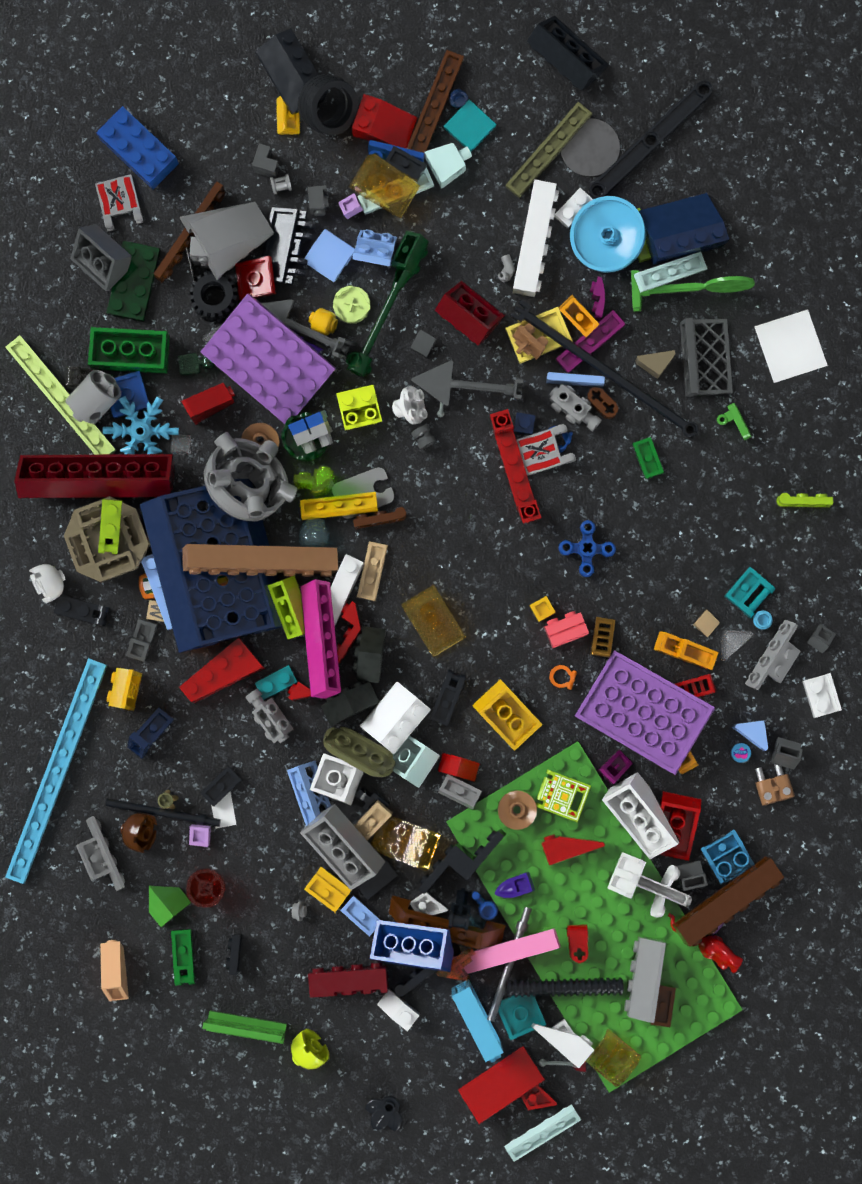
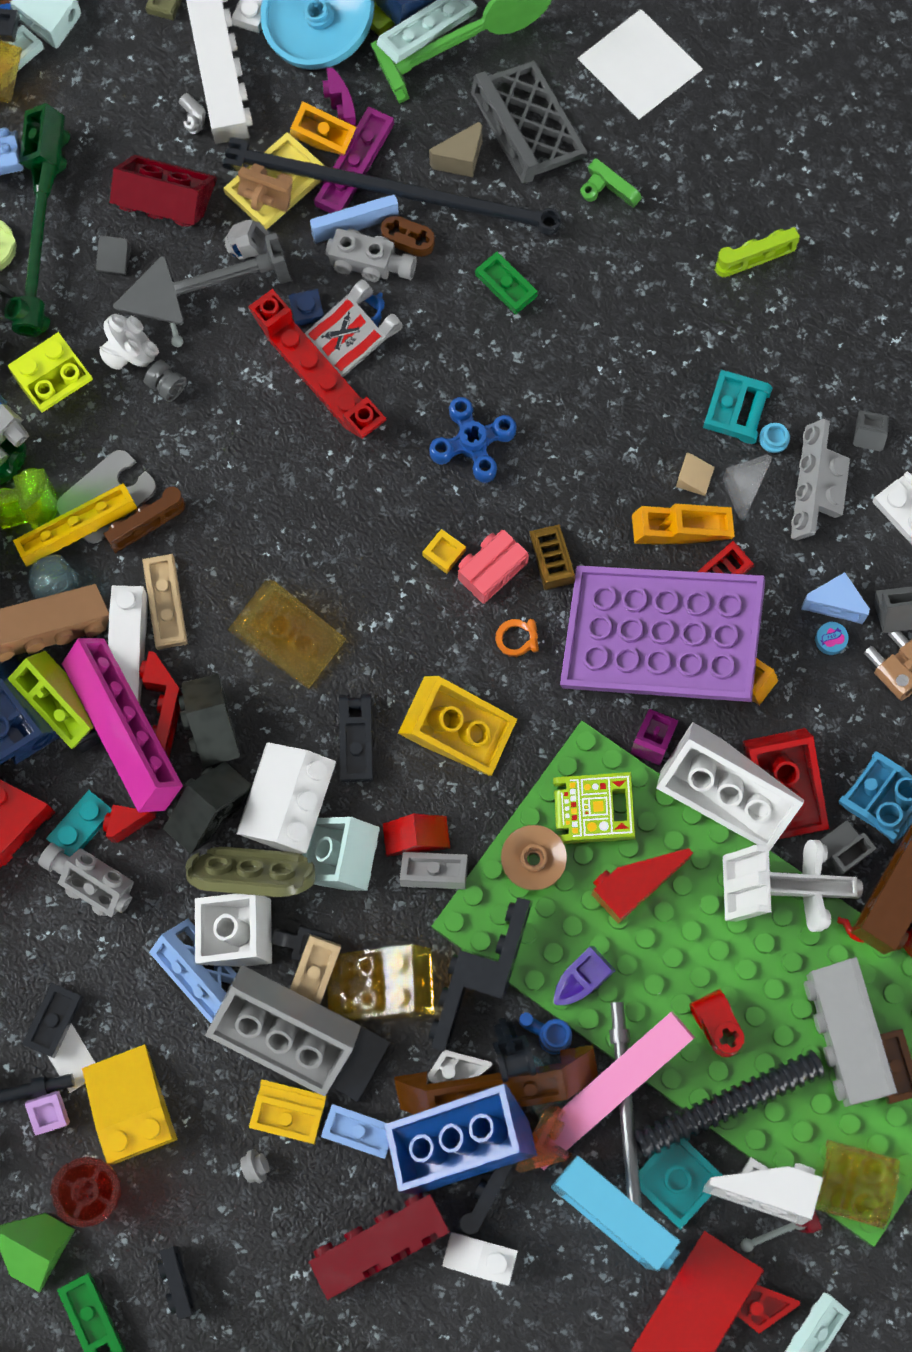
camera: 25 degrees left, 10 degrees down
none -> yellow slope [82,1044,178,1164]
none -> light grey rock [225,220,269,260]

